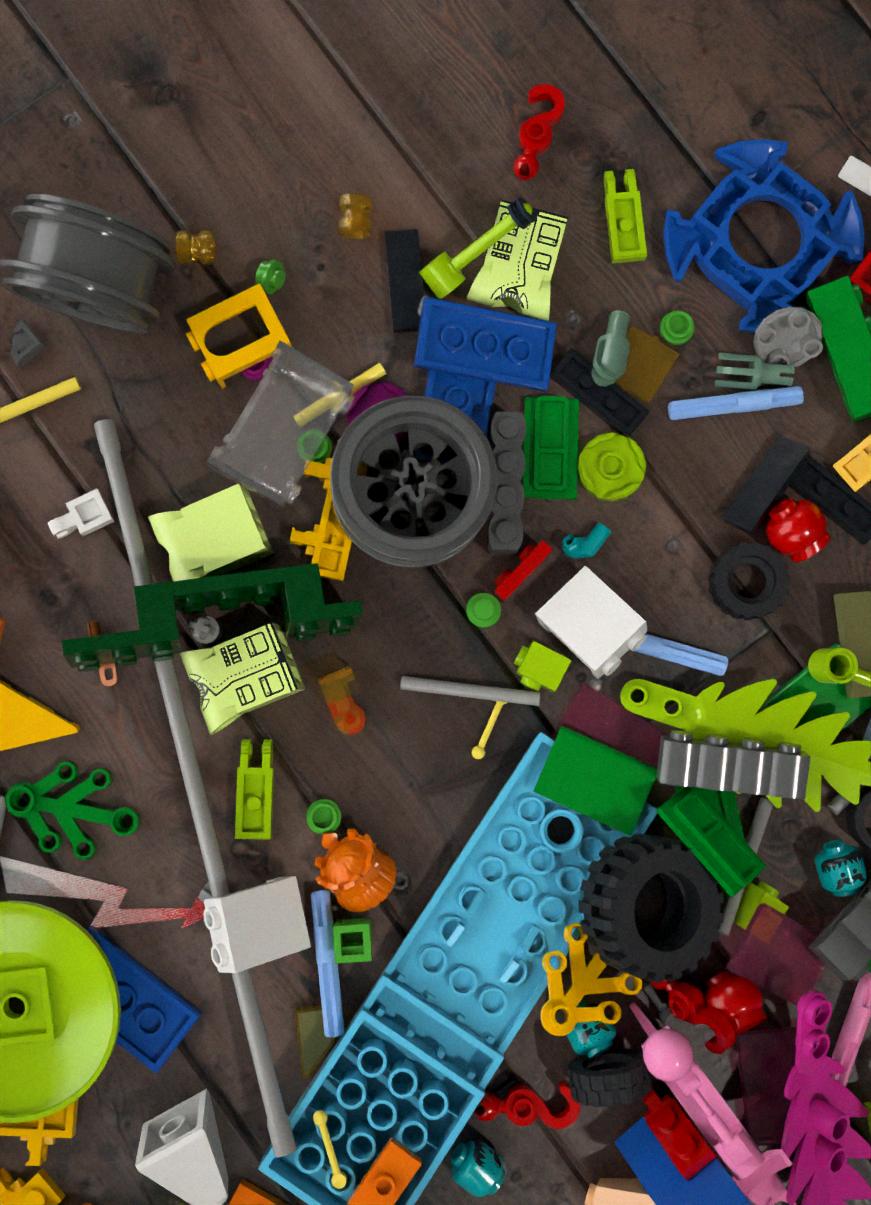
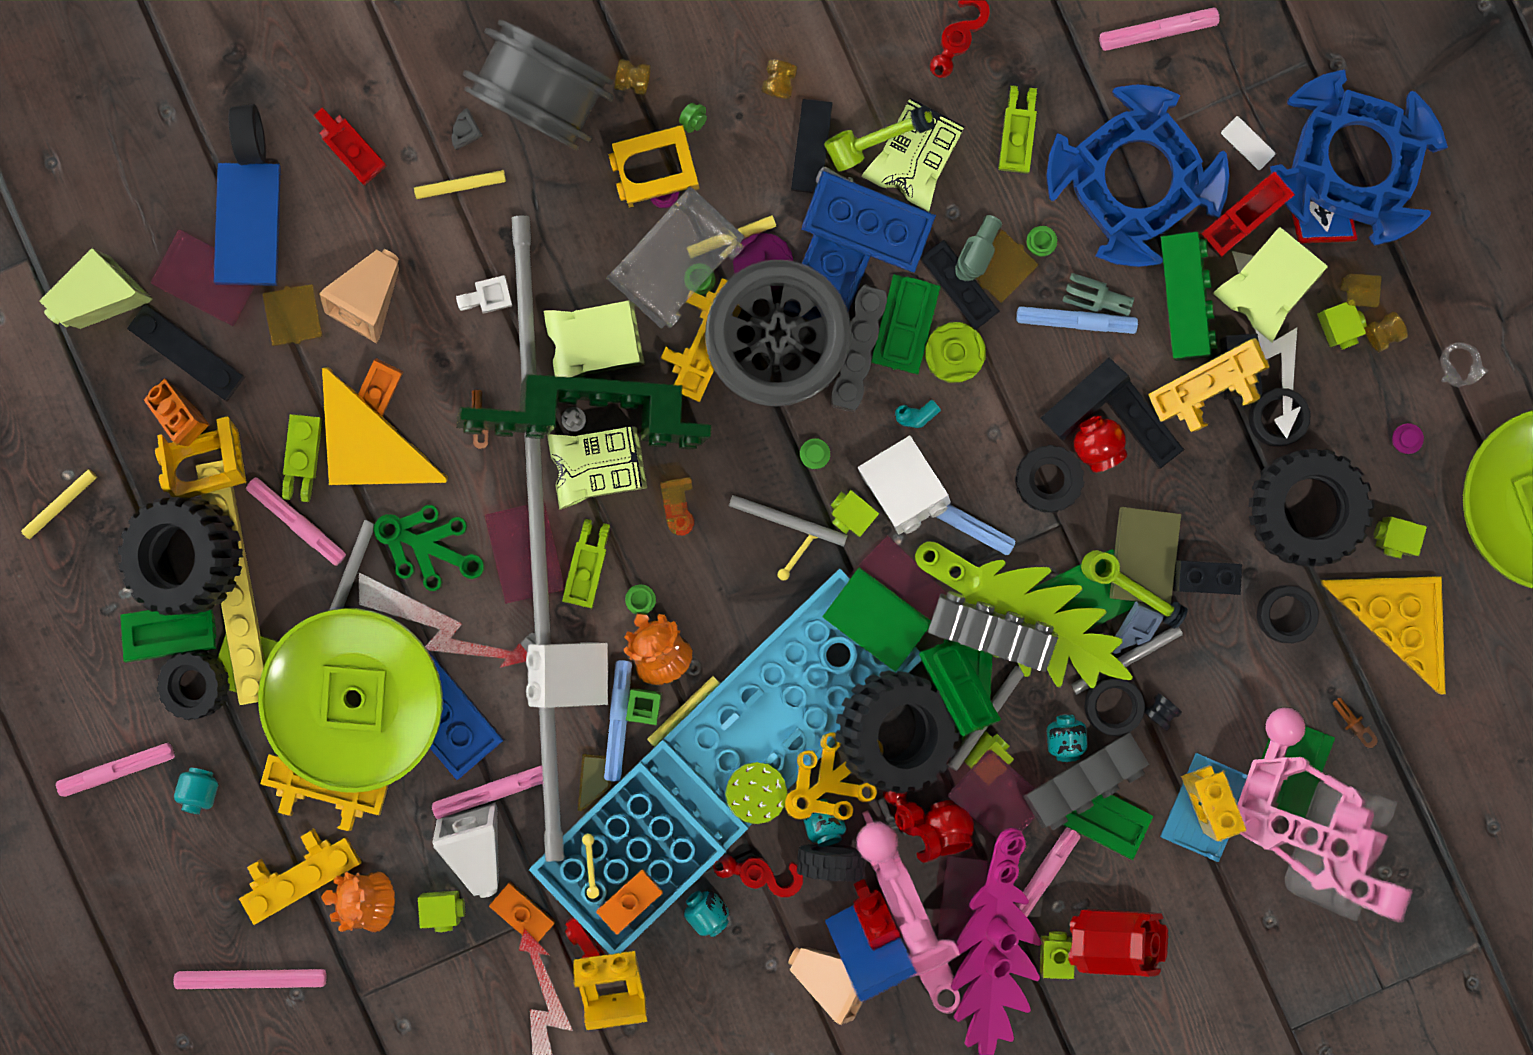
camera: 15 degrees right, 5 degrees up
red plate [493,540,553,603] -> none
light grey dish [753,307,823,367] -> none
none -> bright pink axle [432,765,543,819]
none -> clear pink tile [485,501,565,604]
none -> light yellow bar [647,676,720,747]
none -> lime tile [725,762,787,824]
none -> bright pink axle [1099,7,1219,51]

